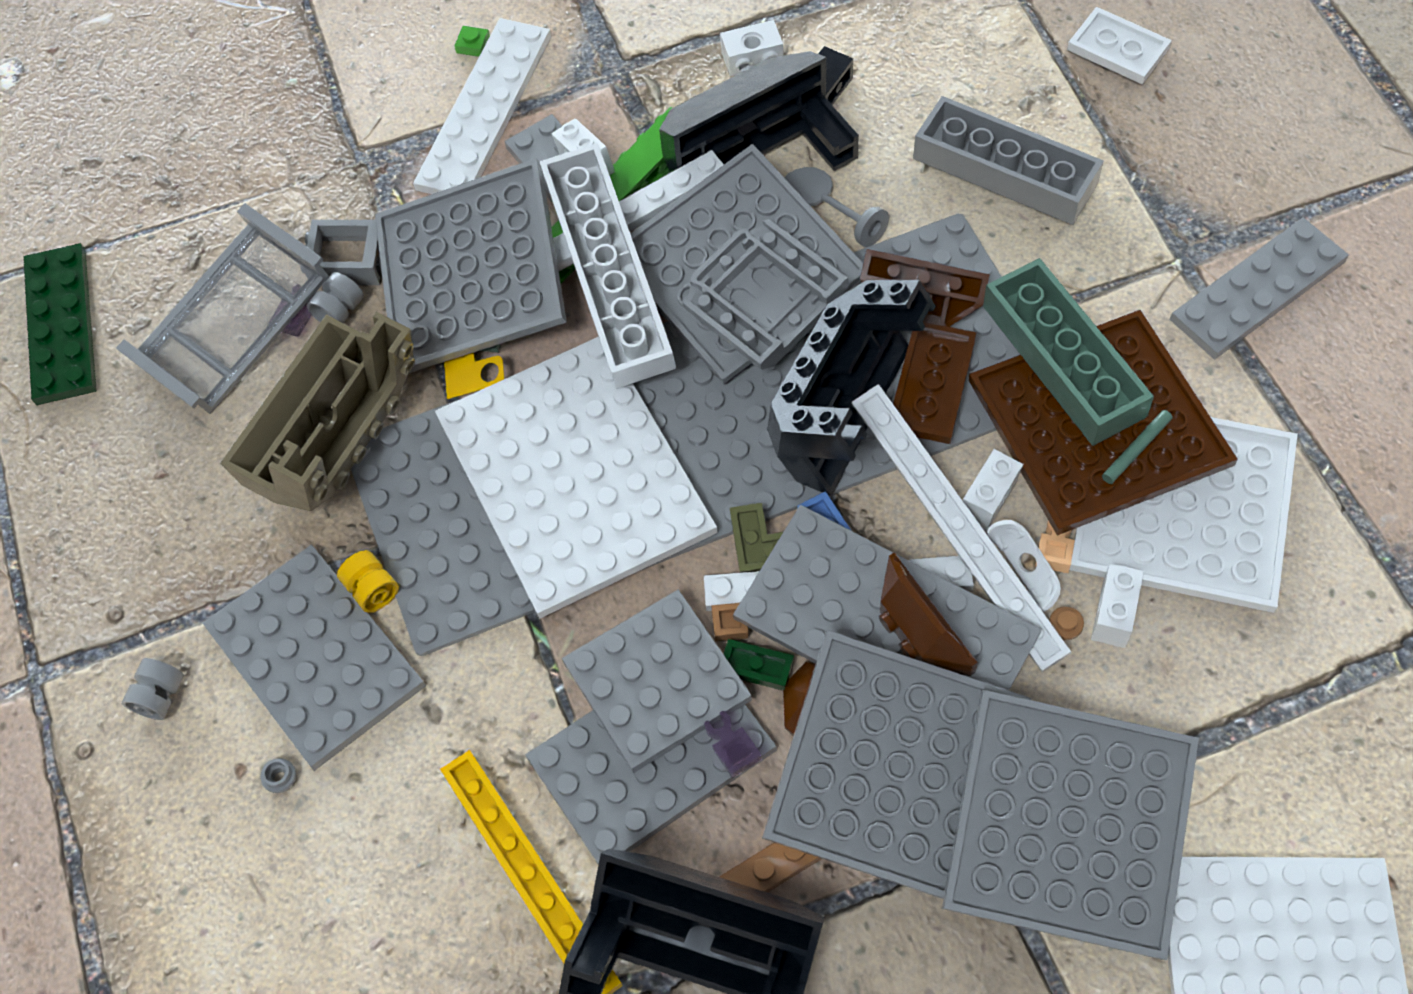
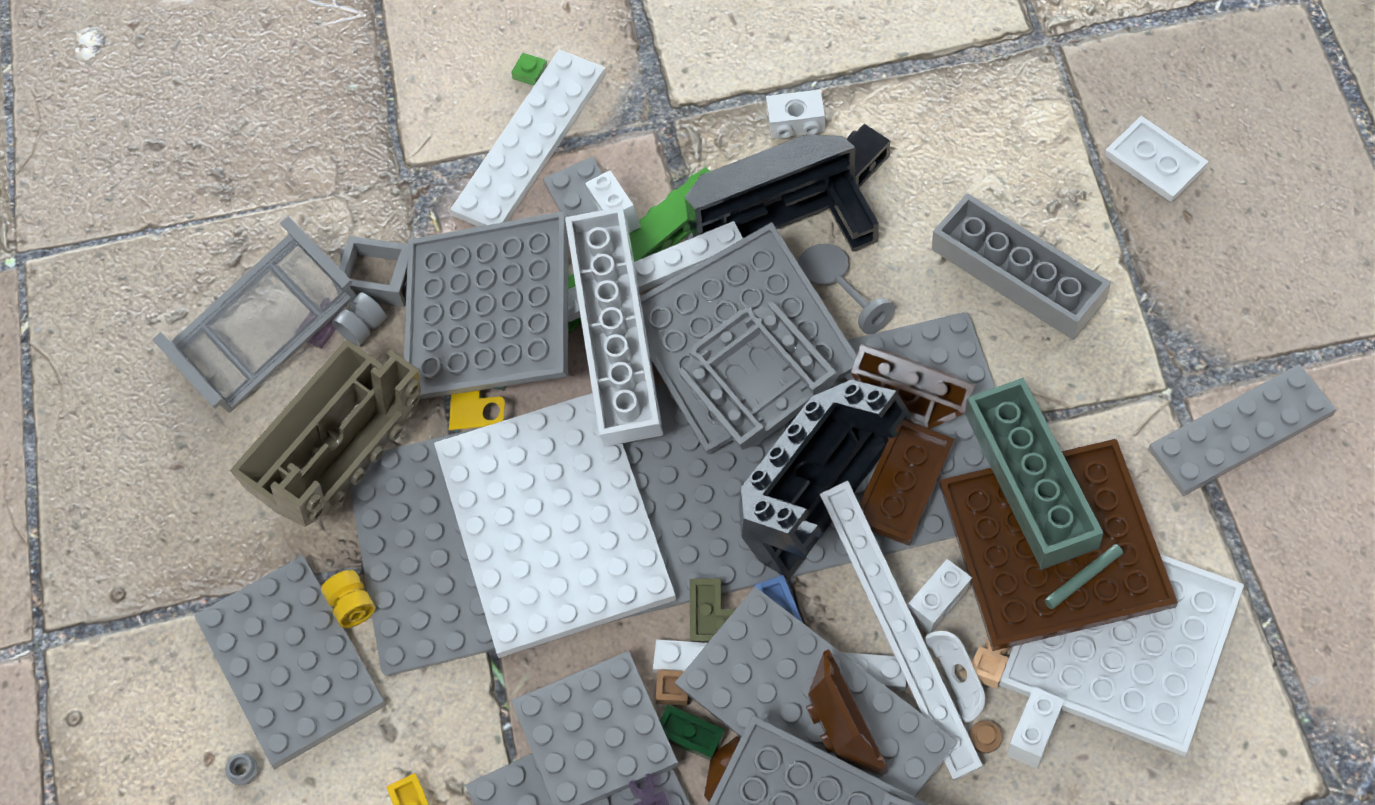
camera: 10 degrees right, 0 degrees up
dark green plate [23,243,97,406] -> none
light grey wheel [122,658,184,720] -> none

